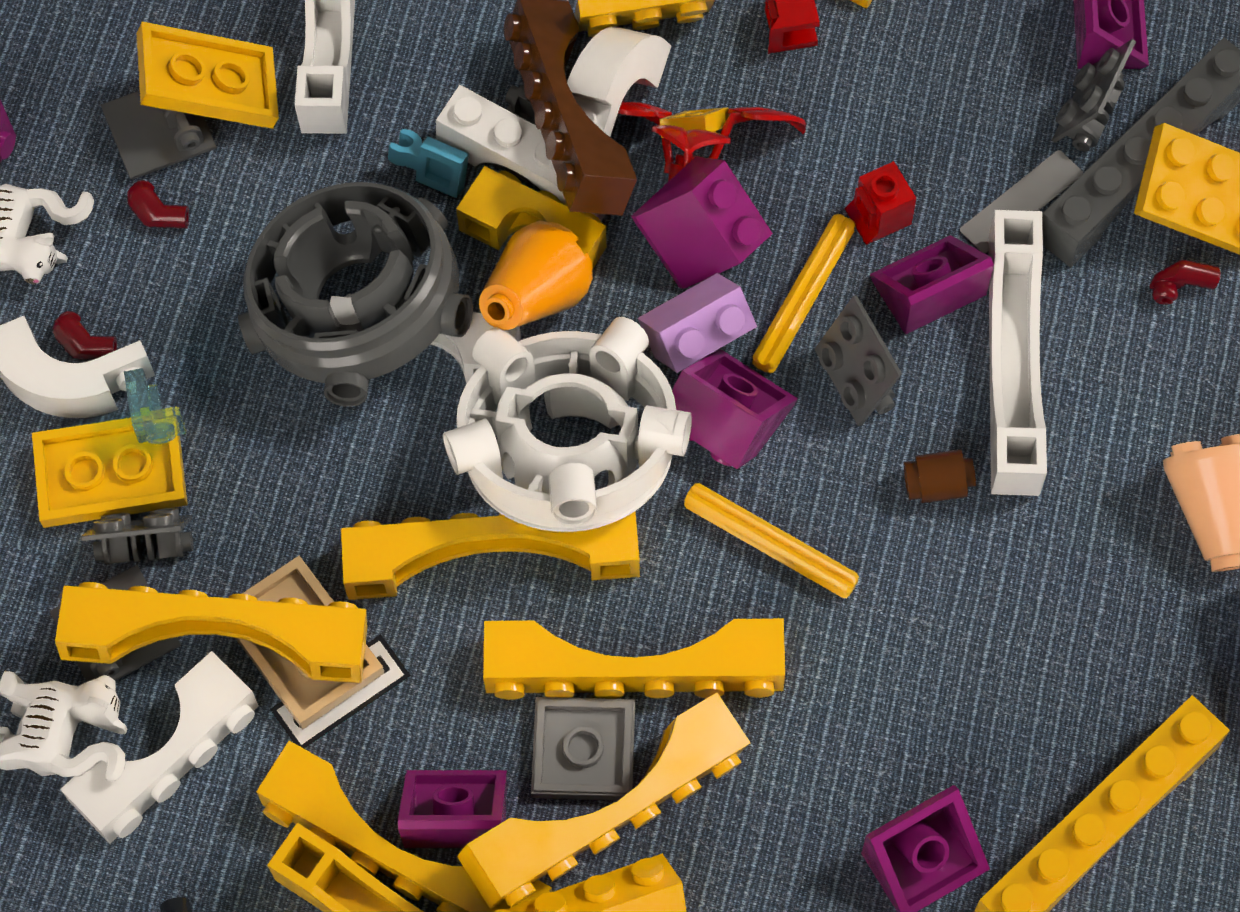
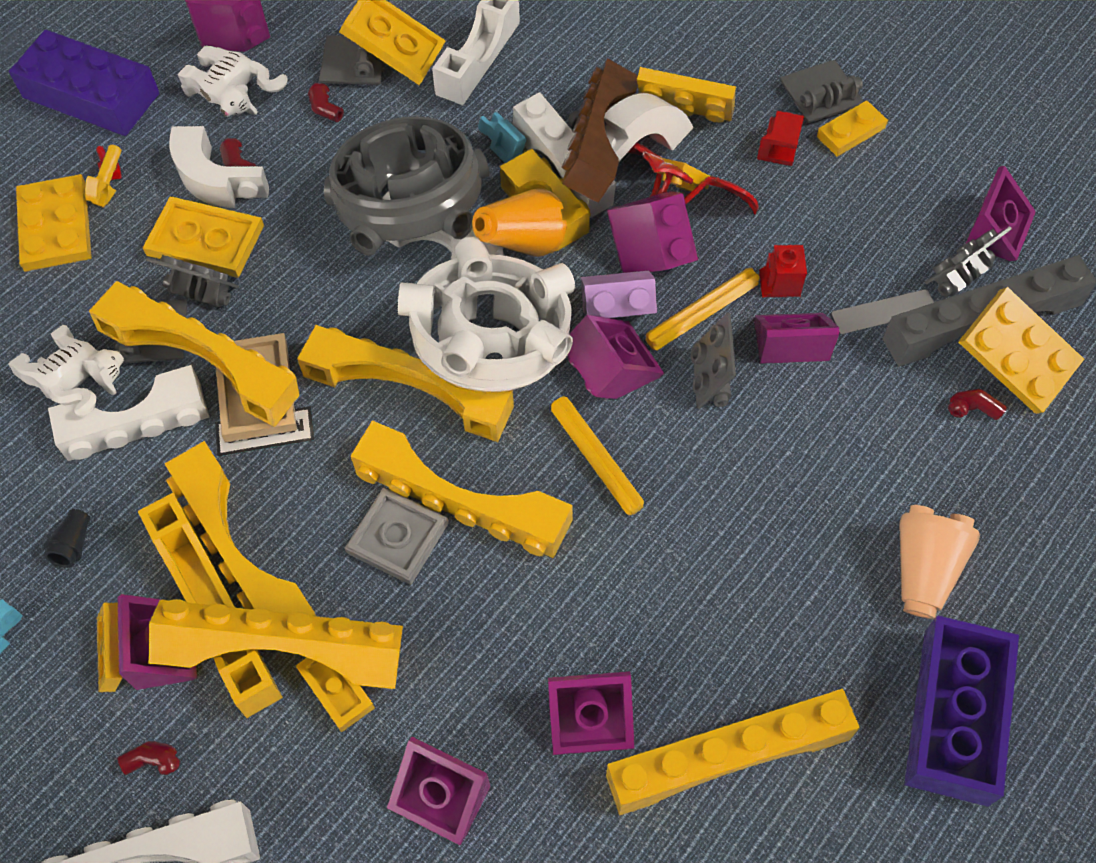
camera: 25 degrees right, 5 degrees down
clear light blue bracket [124,368,186,444] -> none
magenta slope [398,770,507,848] -> none
yellow arch [457,692,750,909] -> none
reddish brown brick [903,449,976,503] -> none
white arch [988,210,1047,496] -> none

